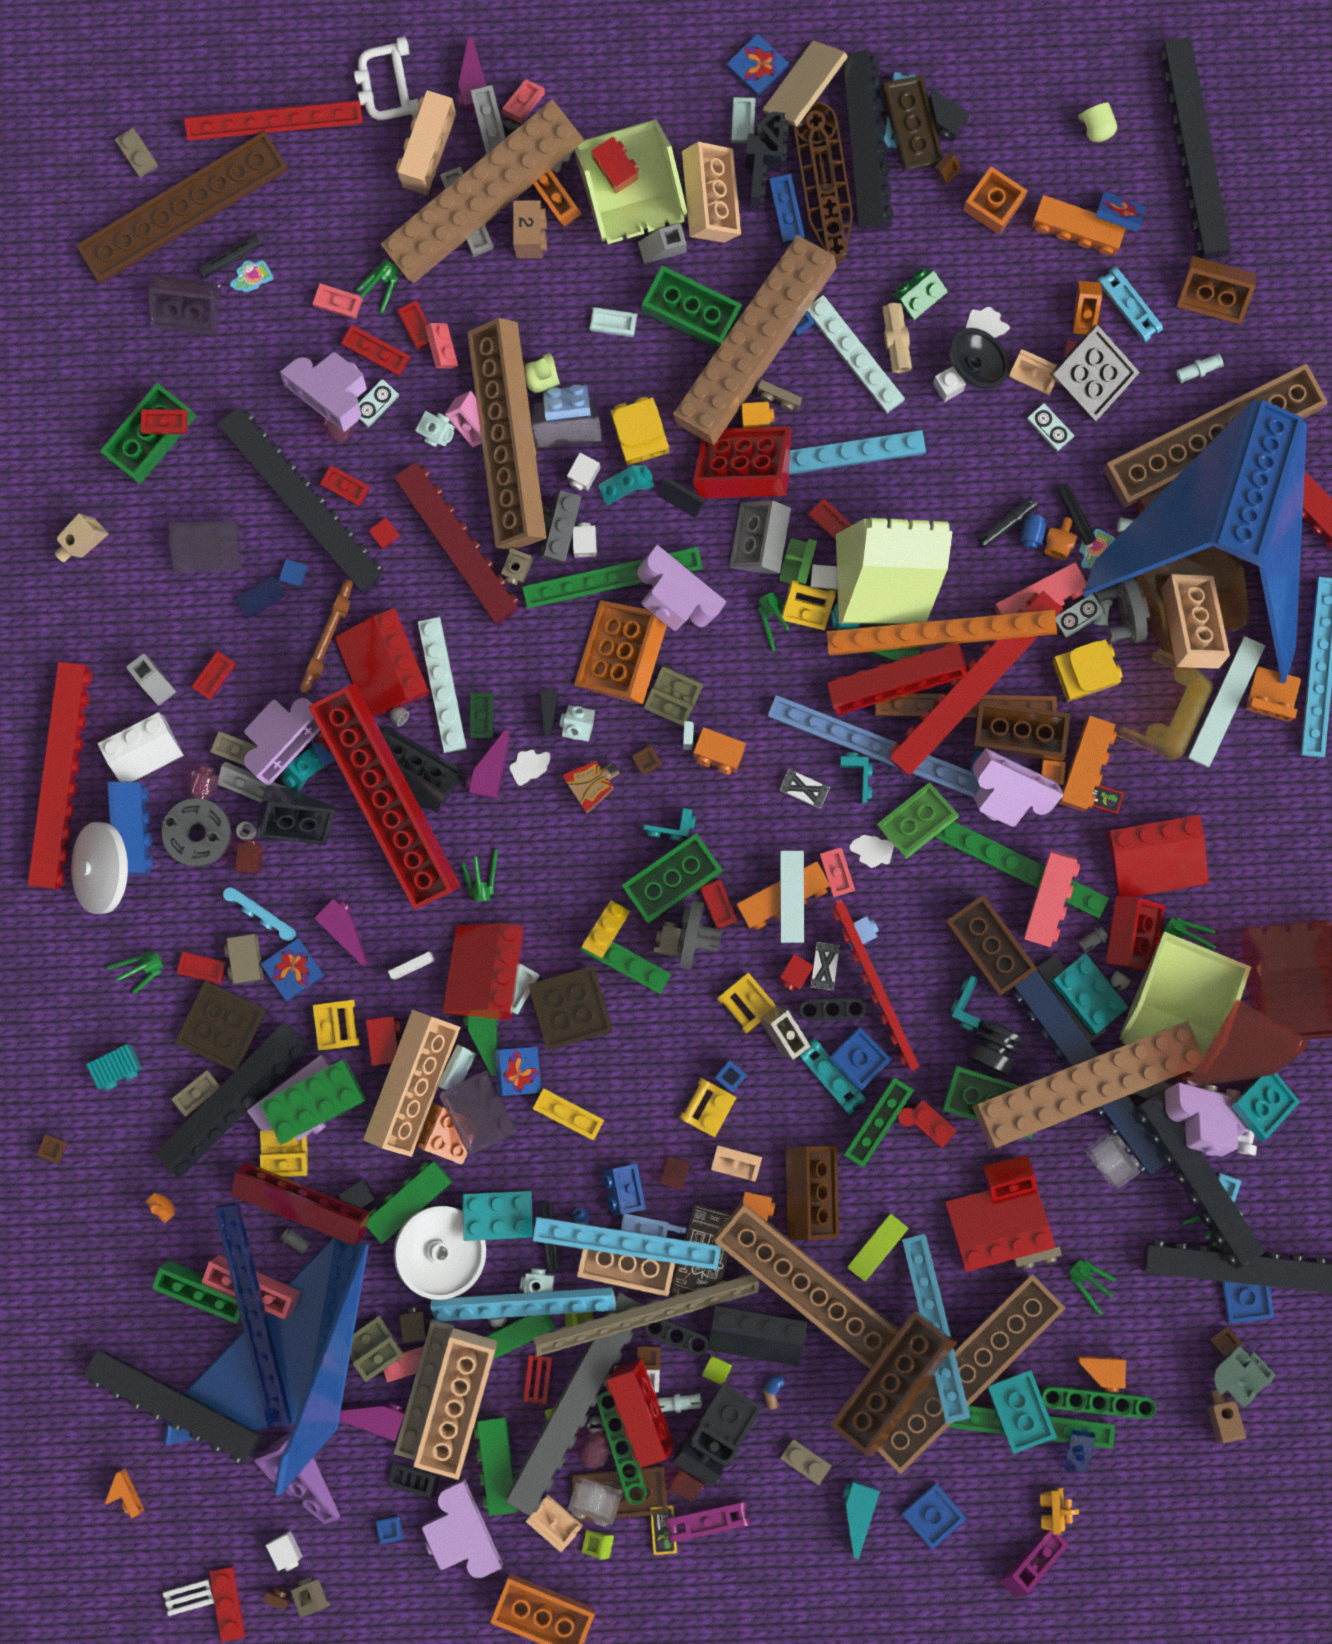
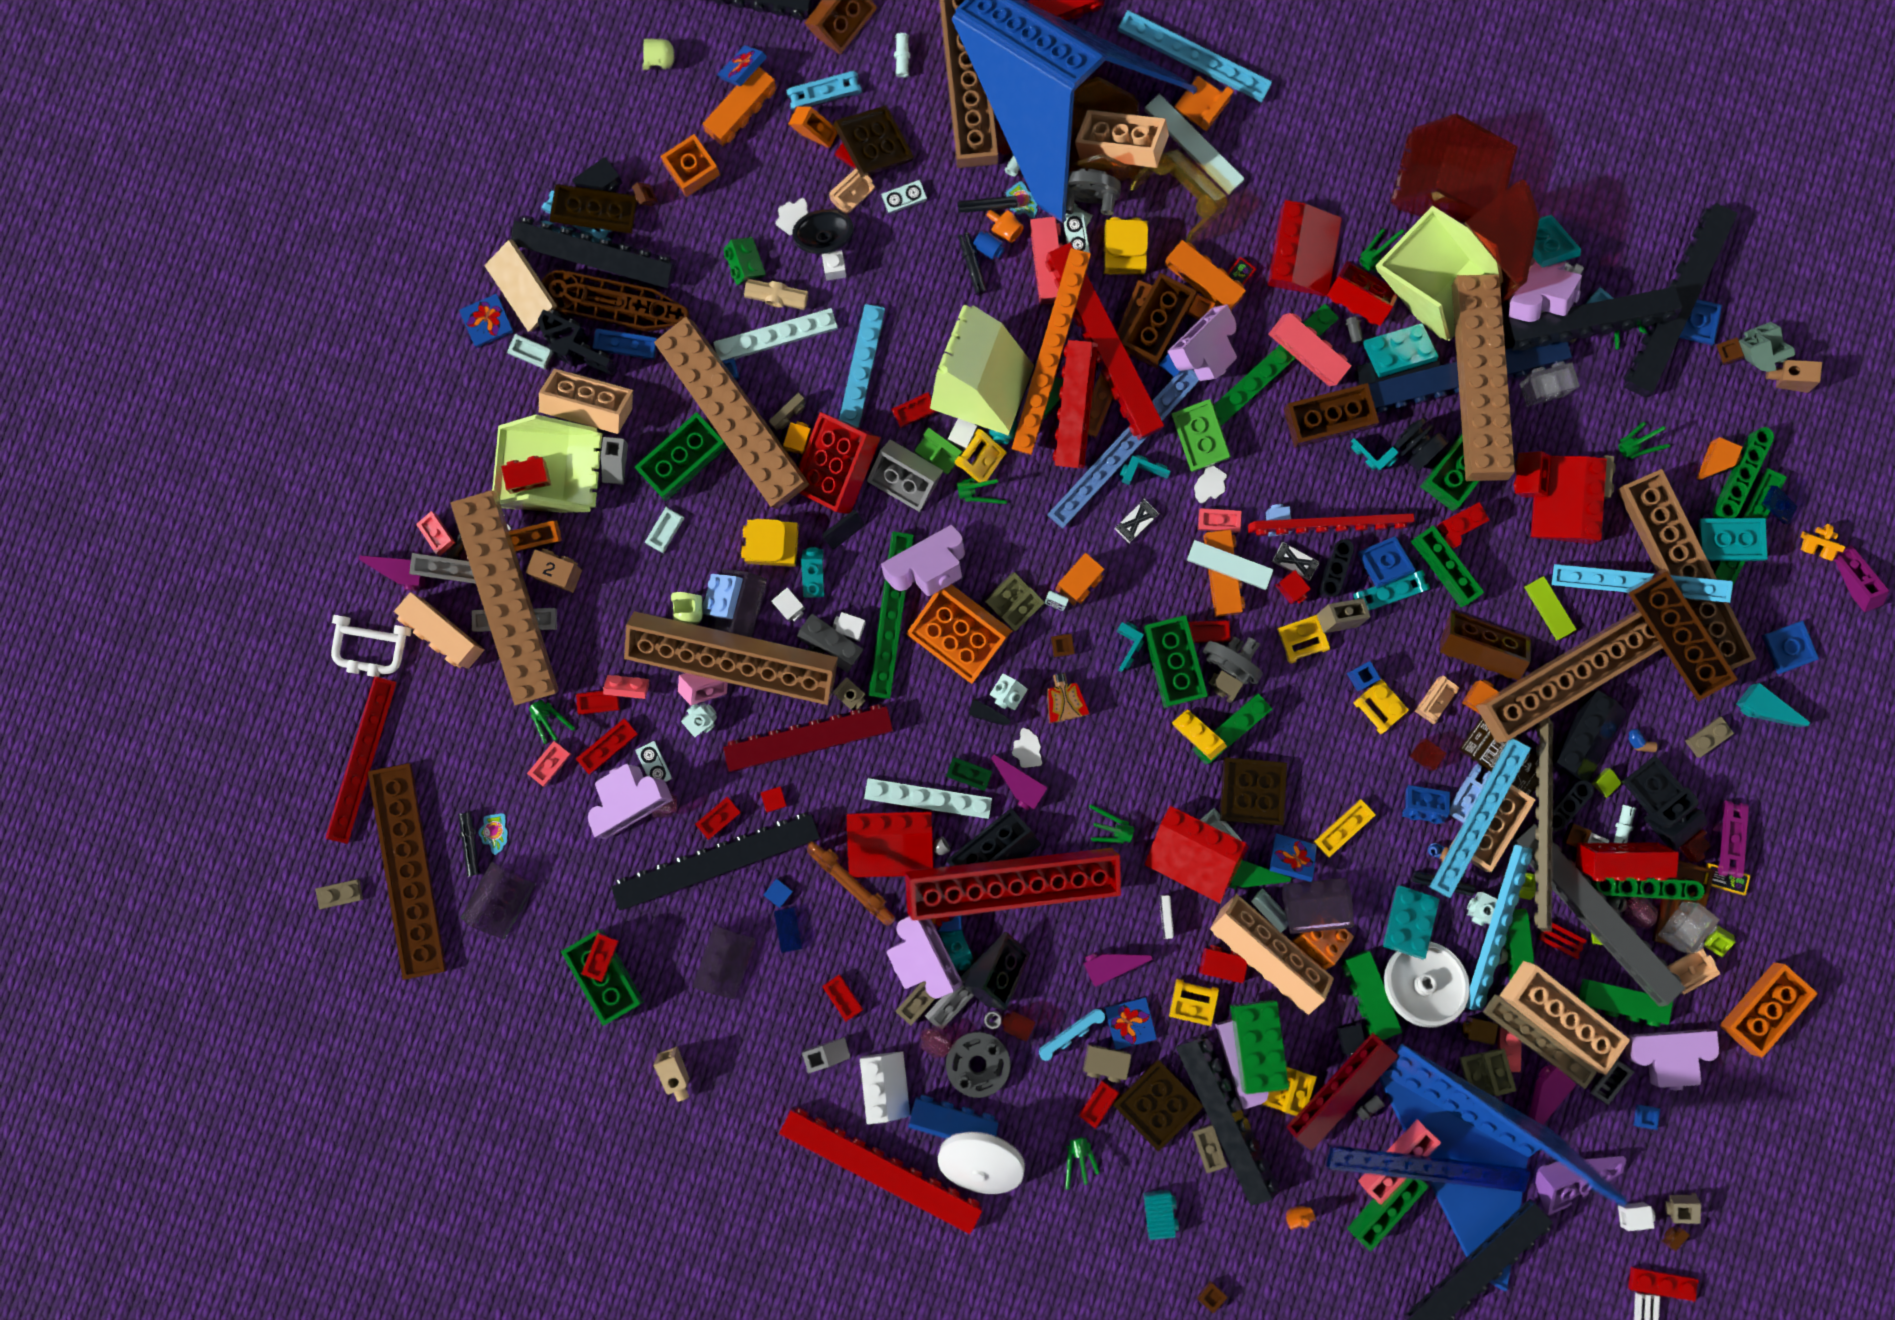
camera: 75 degrees left, 0 degrees up
light grey hinge [1111,970,1131,990] -> none

